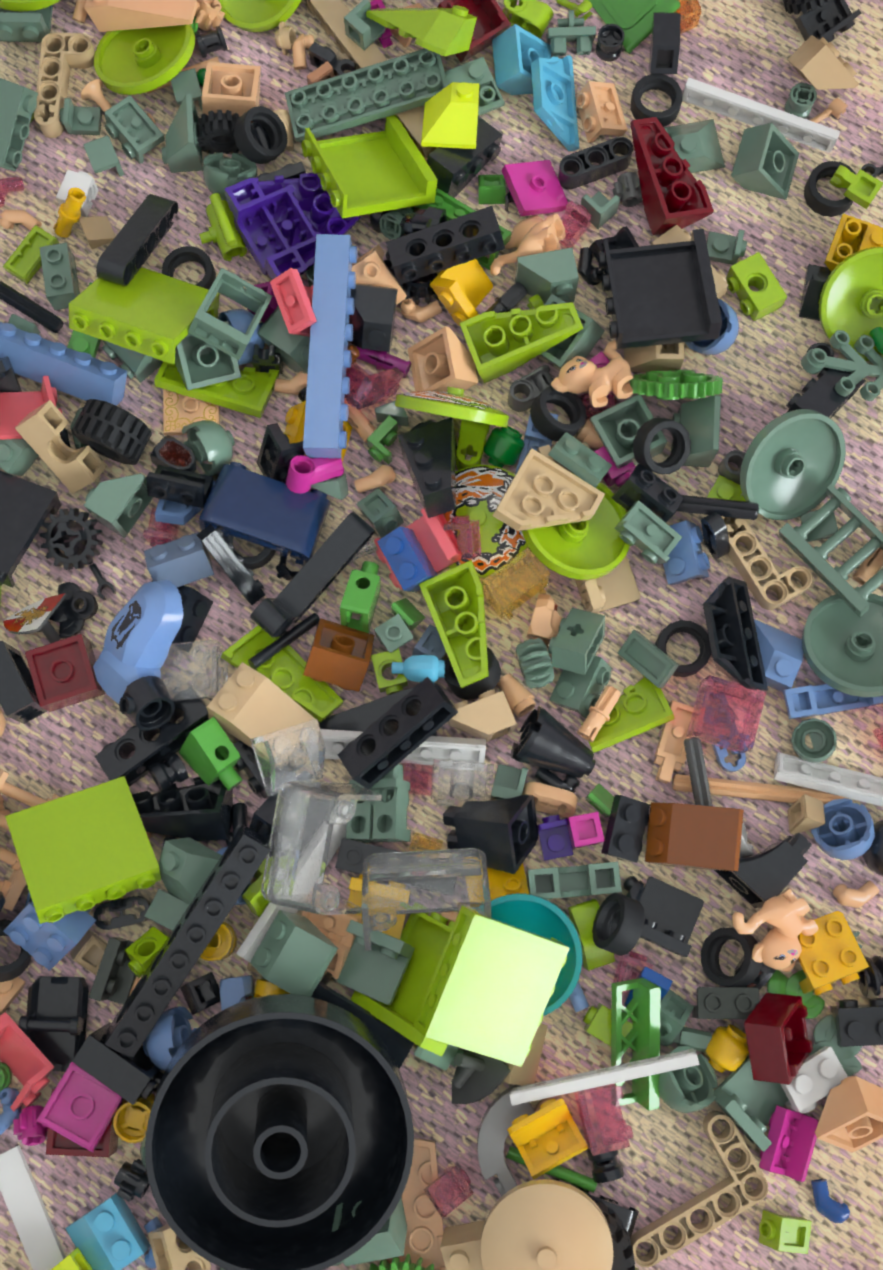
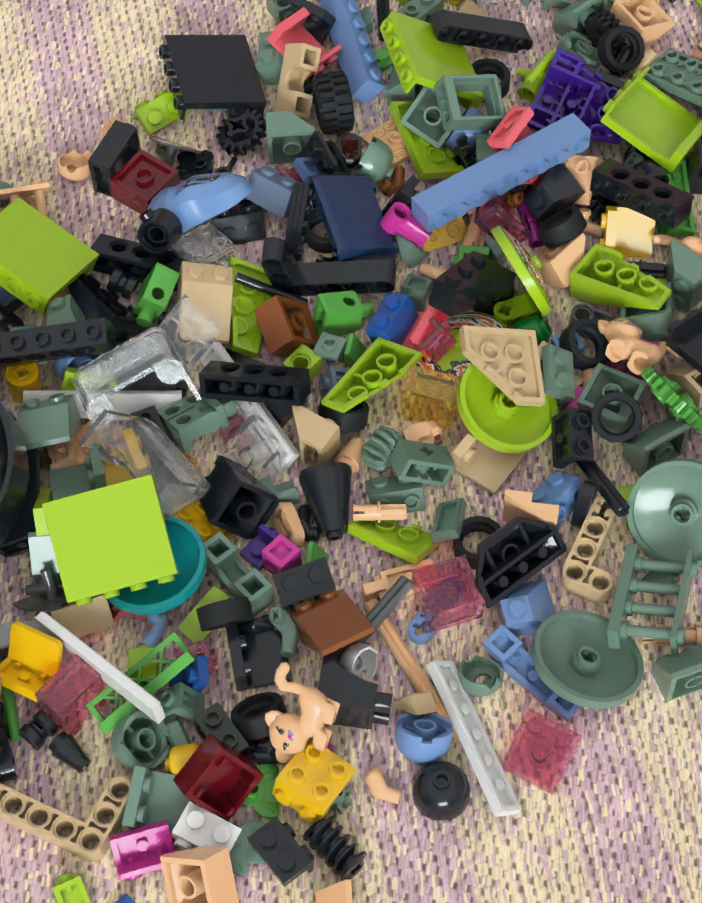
camera: 55 degrees right, 20 degrees down
medium azure plant [391,655,446,682] -> none
sand green bracket [615,500,682,565] -> none
none -> black cone [48,731,91,774]
none -> sand green arm [269,606,300,658]
none -> dark orange arm [379,166,405,196]
none -> light nougat slope [502,489,559,527]
none -> black tyre [537,206,587,248]

